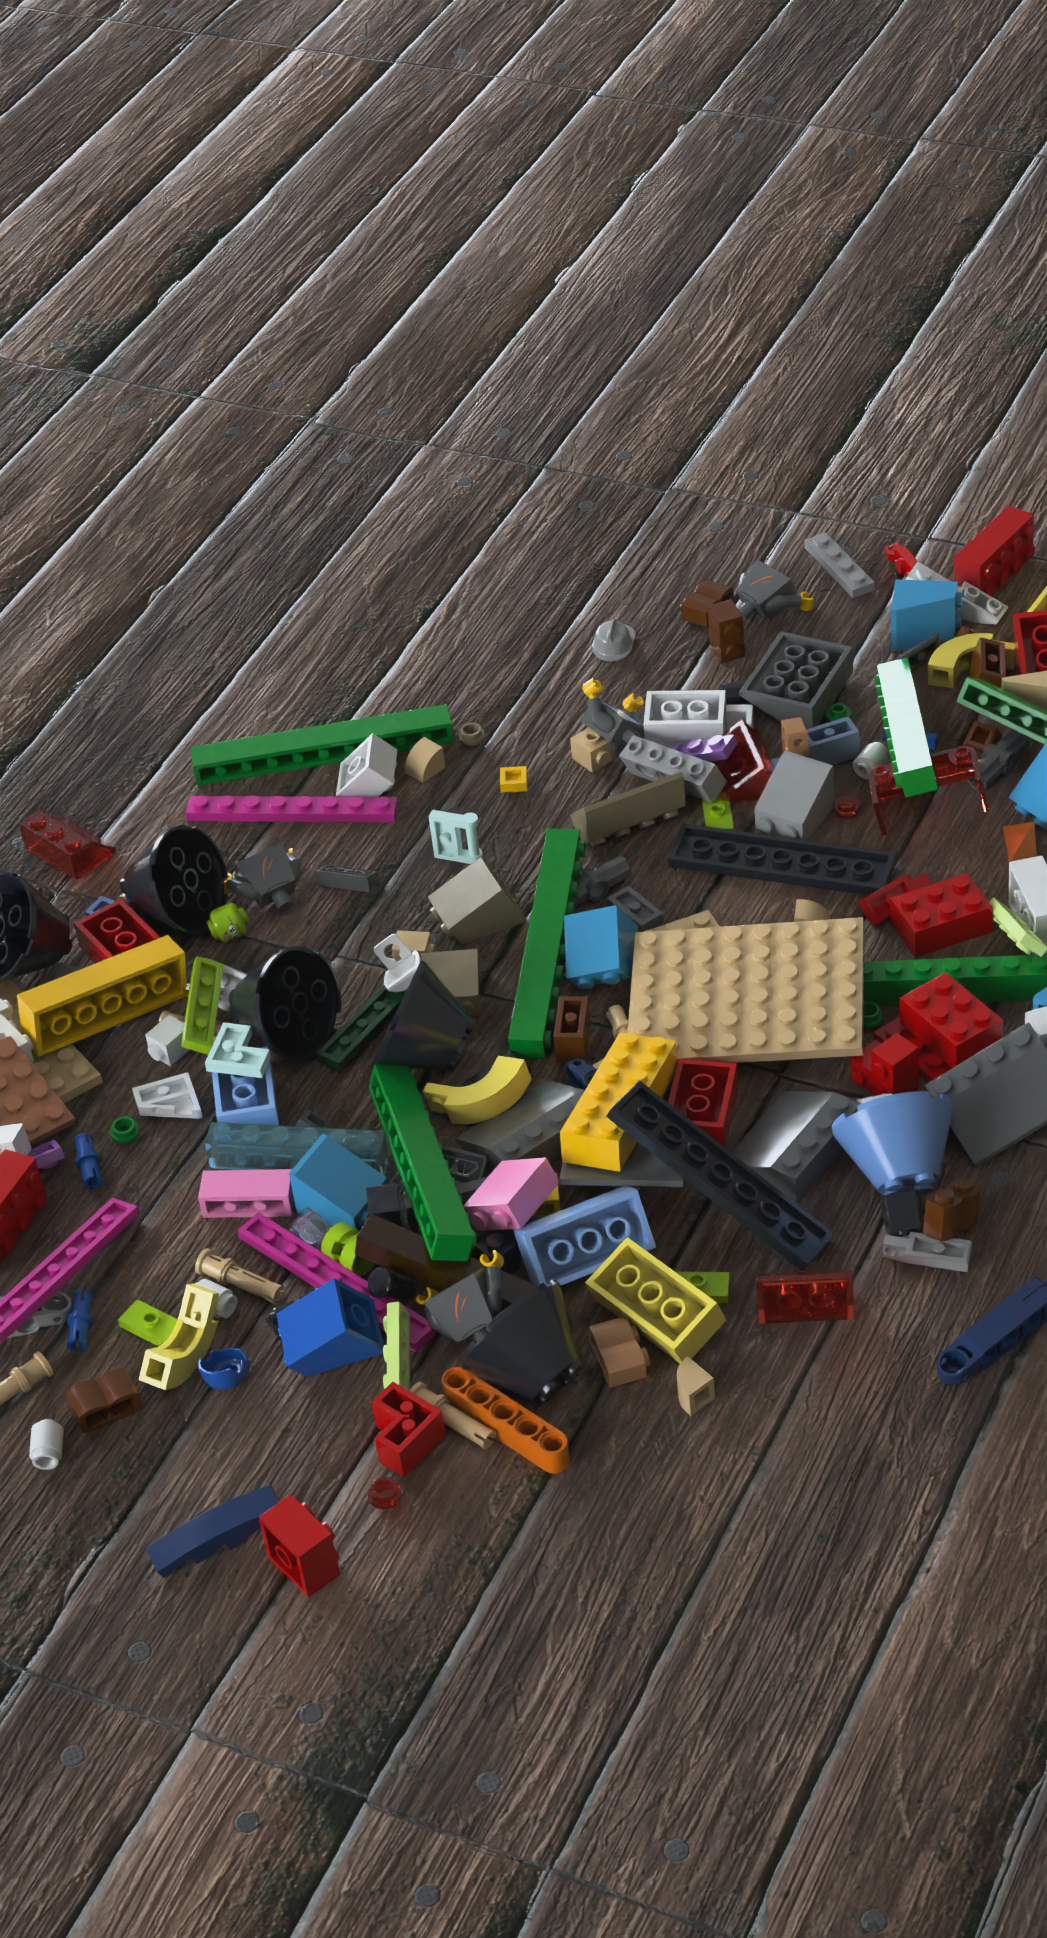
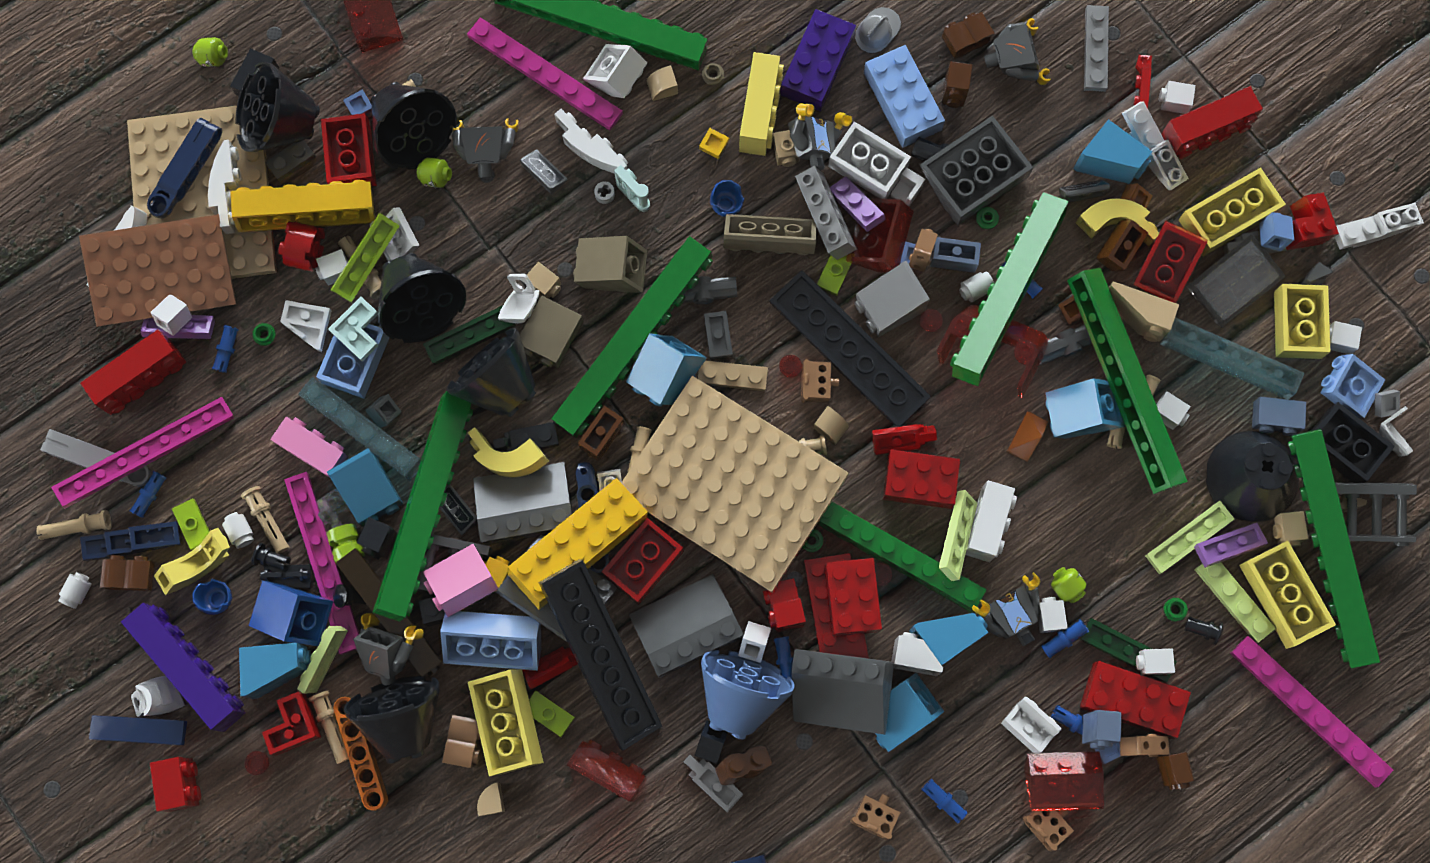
camera: 25 degrees right, 35 degrees up
none -> dark blue slope [80,521,180,562]
none -> dark purple brick [121,603,246,732]
none -> white piece [131,676,185,717]
none -> dark azure slope [239,643,311,699]
none -> black pin [252,543,291,572]
none -> red brick [278,221,325,272]
none -> red hinge [522,647,578,689]
none -> white slope [554,109,628,174]
none -> light grey bush [594,181,615,204]
none -> blue hair [710,180,744,217]
none -> light yellow brick [739,52,784,156]
none -> clear red plate [779,355,802,378]
none -> dark purple brick [780,9,856,112]
none -> medium nougat piece [801,359,839,403]
none -> light blue brick [864,45,945,148]
none -> white brick [1159,81,1195,114]

